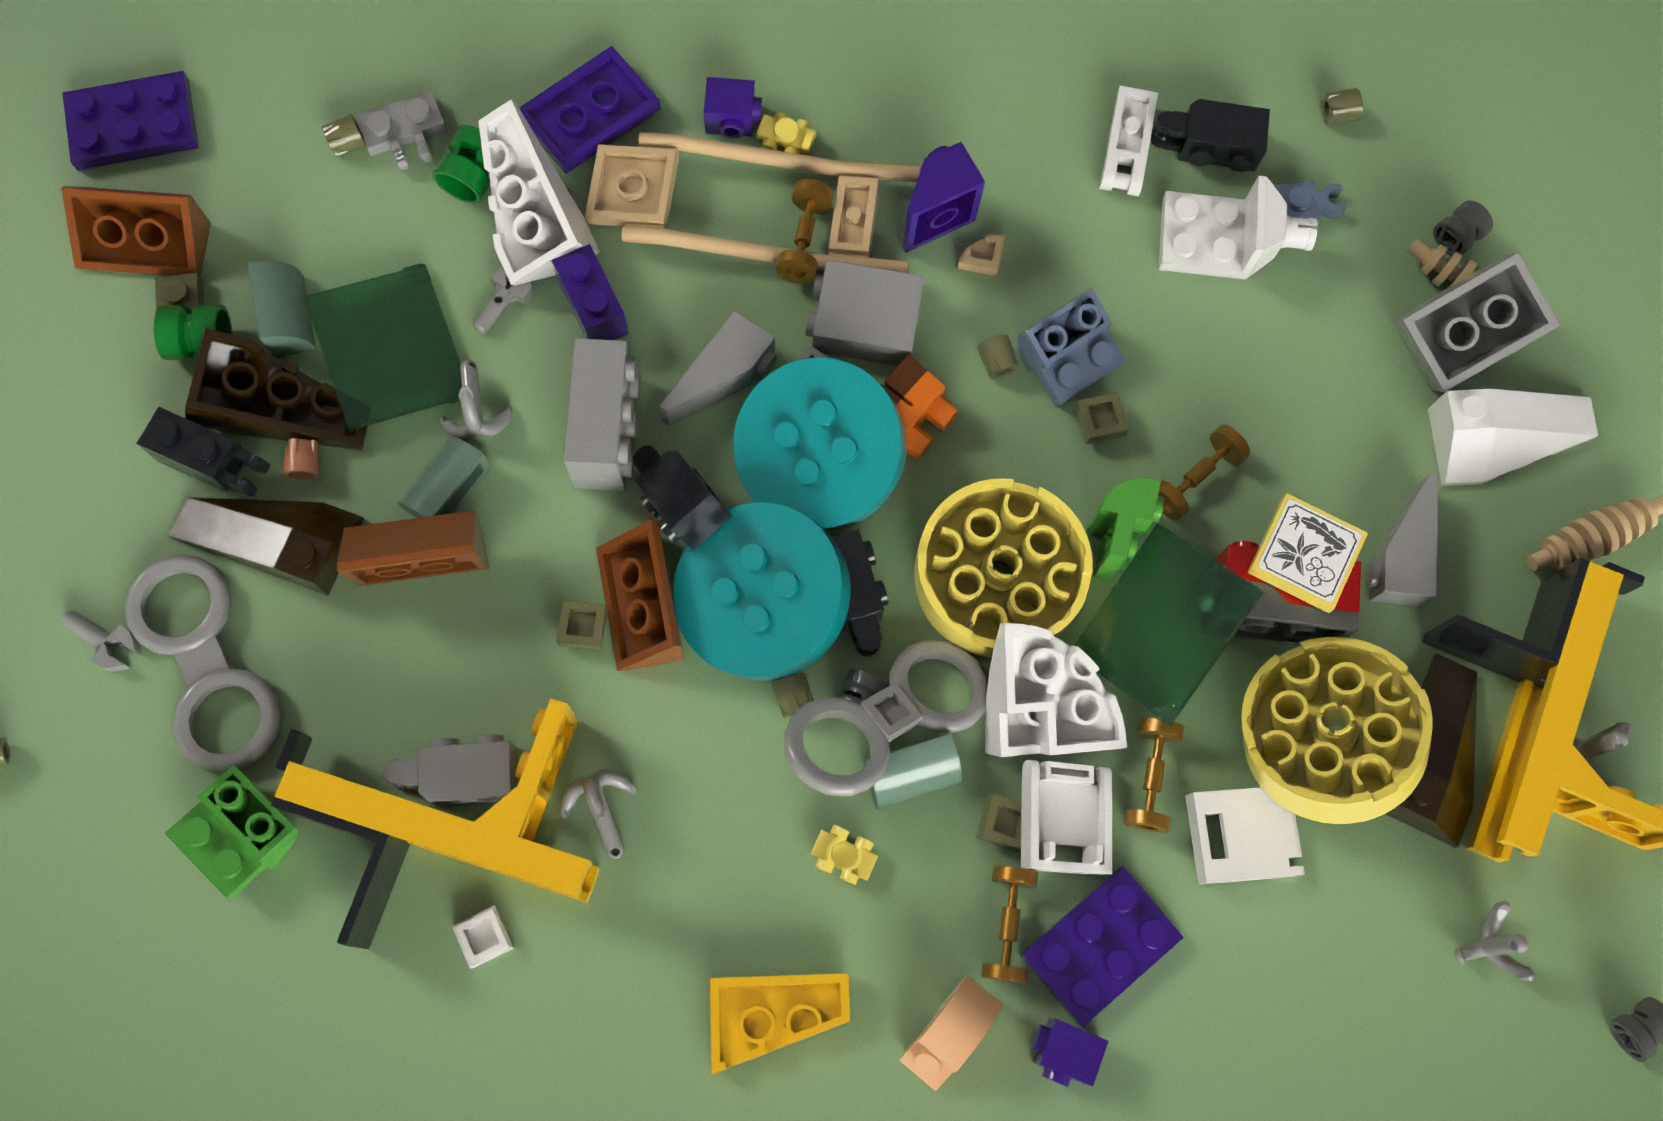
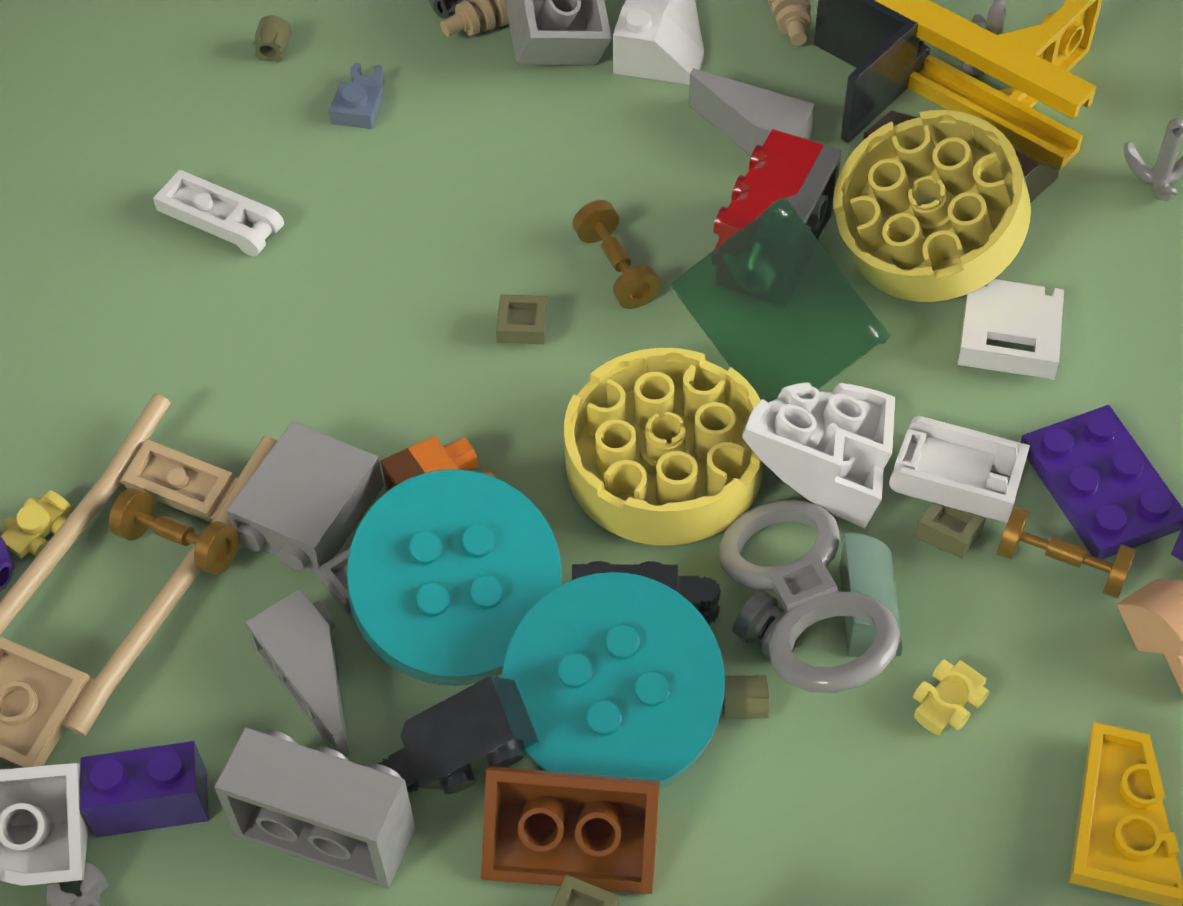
camera: 65 degrees left, 20 degrees down
dark purple slope [902,142,985,253] -> none
tan tile [957,234,1005,277] -> none
olive hose [977,335,1018,379] -> none
sand blue brick [1018,288,1126,405] -> none
bright green brick [1086,477,1165,581] -> none
pearl gold wheel [1124,718,1184,833] -> none
black hinge [1150,99,1270,172] -> none
white plate [1158,176,1318,280] -> none
tile [1247,493,1368,613] -> none

